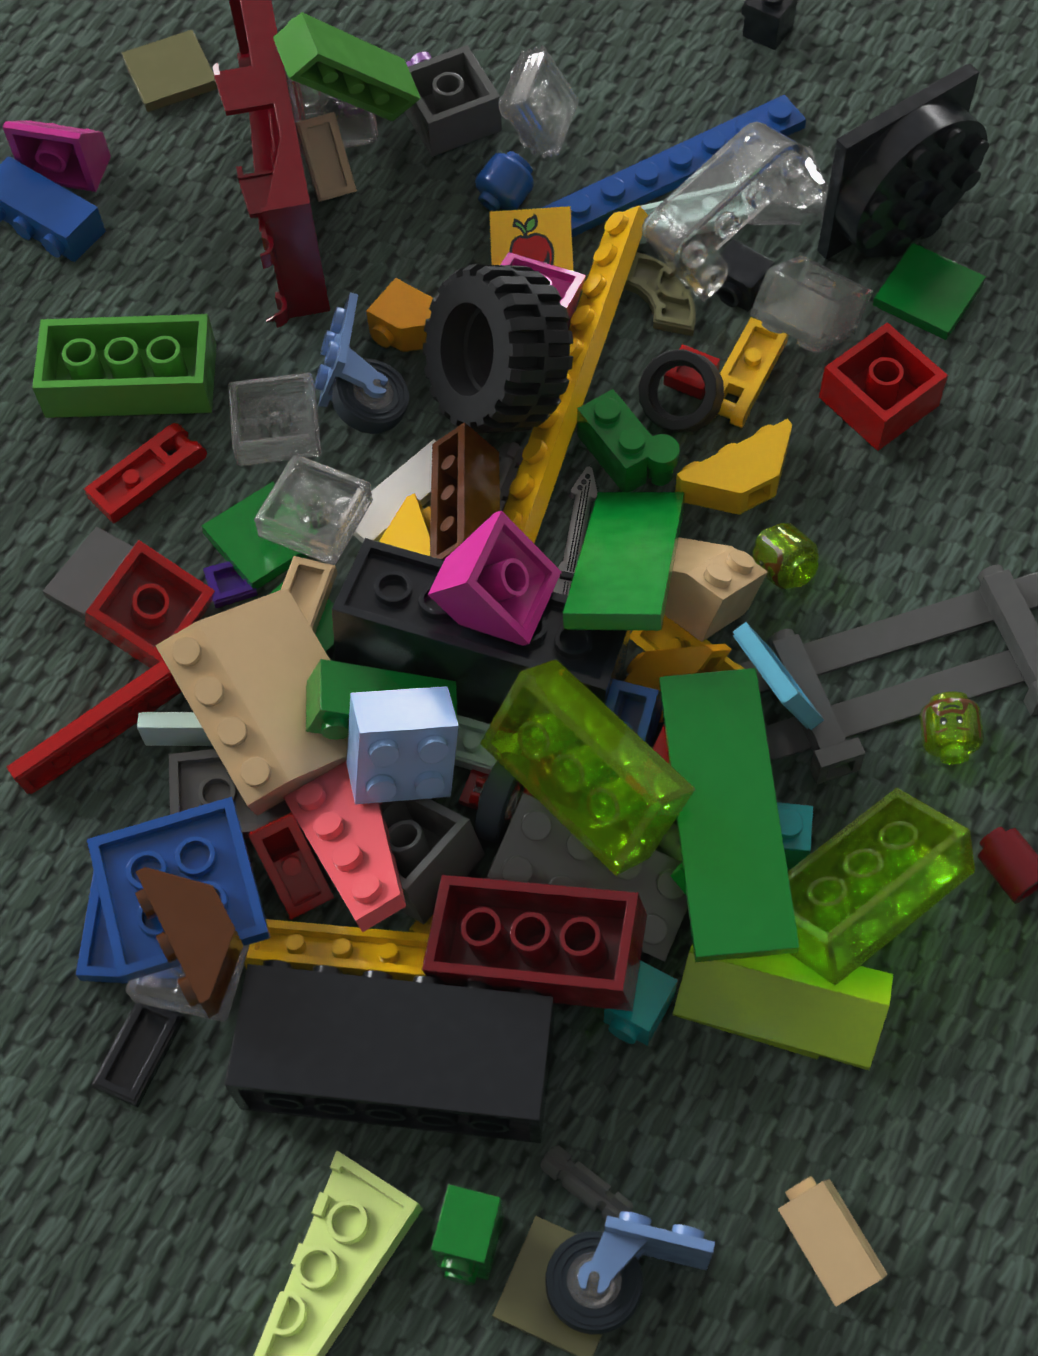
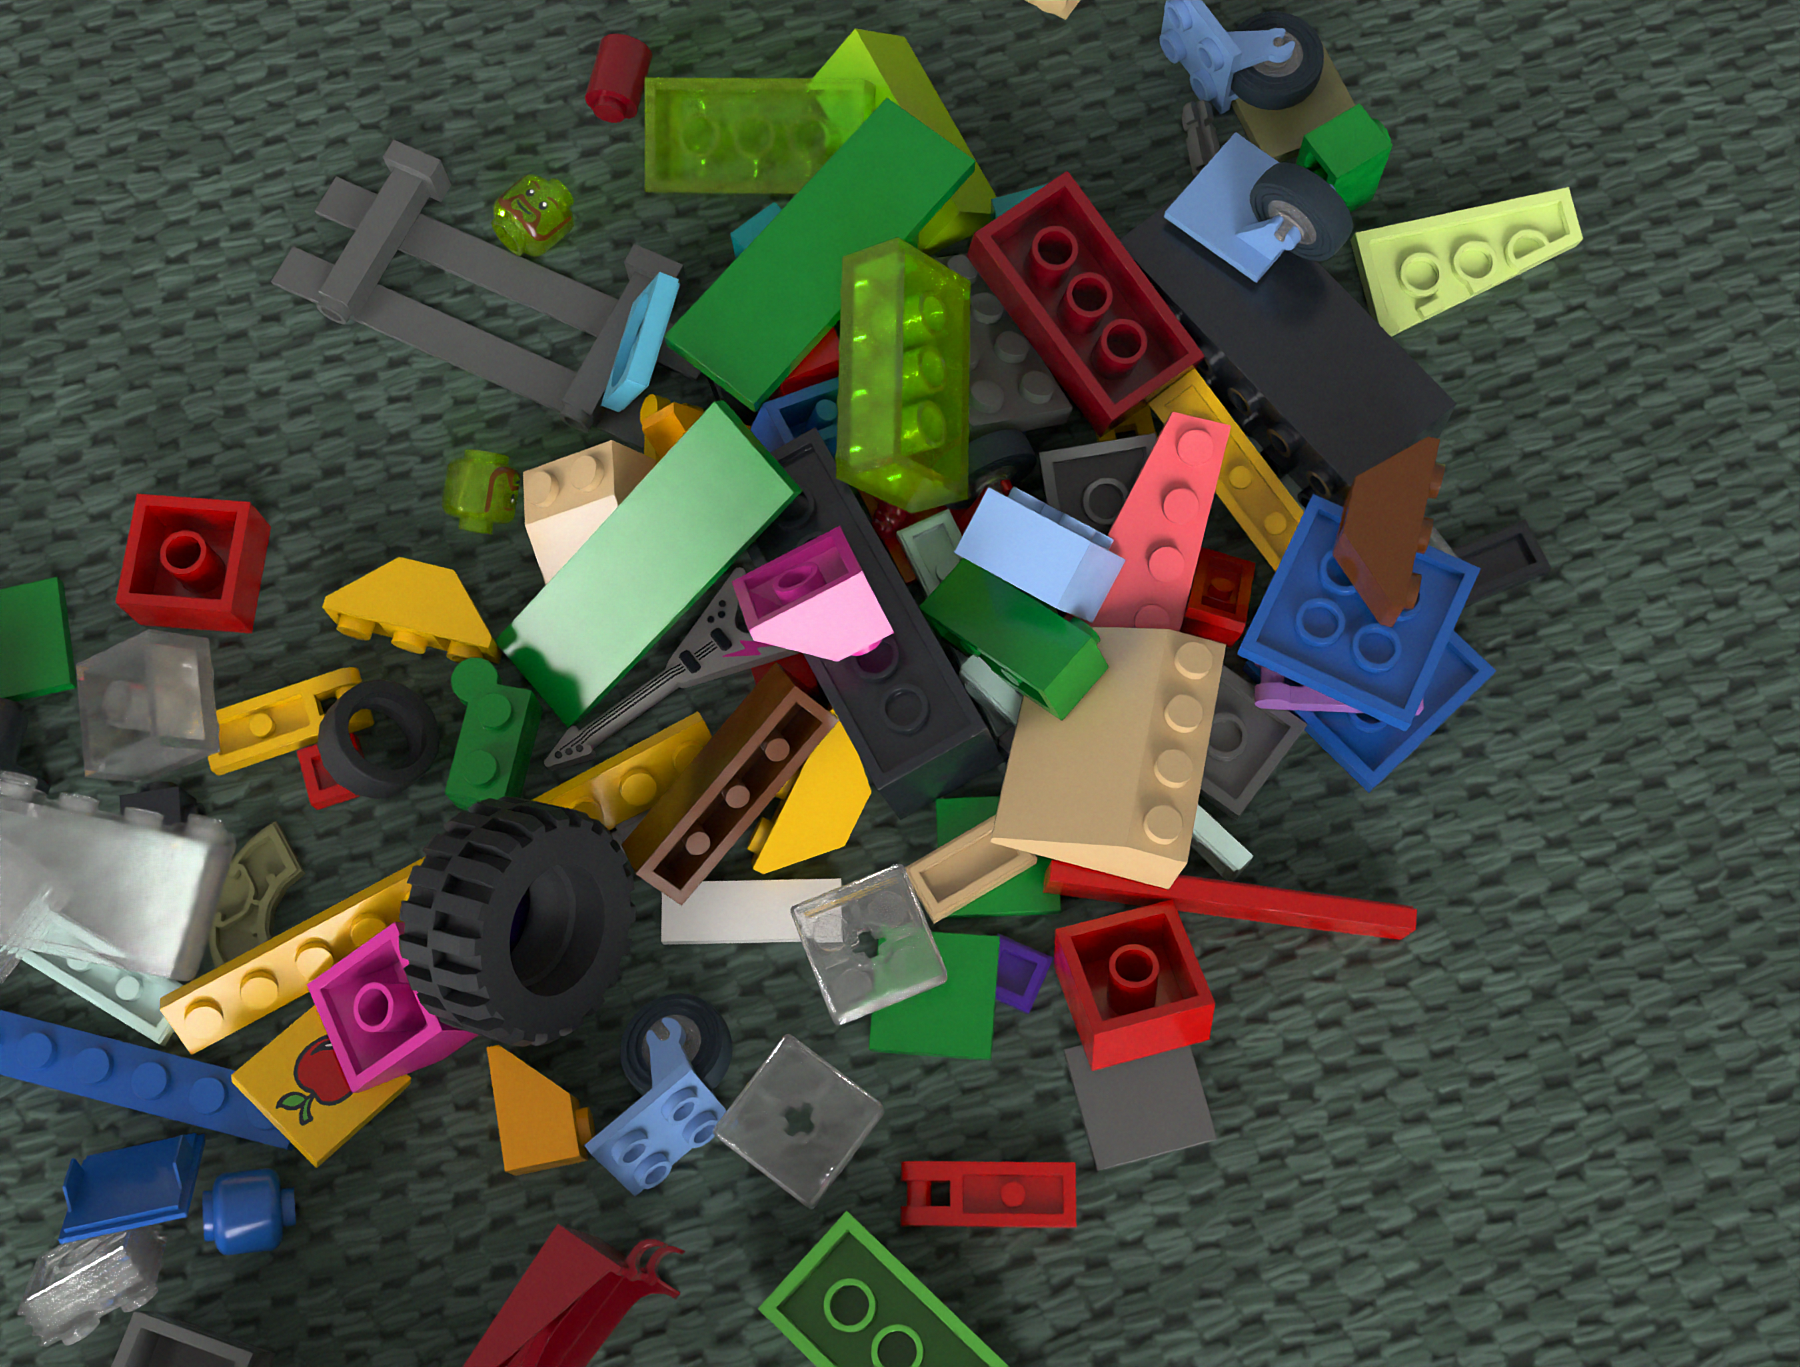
camera: 135 degrees left, 10 degrees up
none -> blue piece [58,1133,205,1244]
none -> plate [1164,132,1353,283]

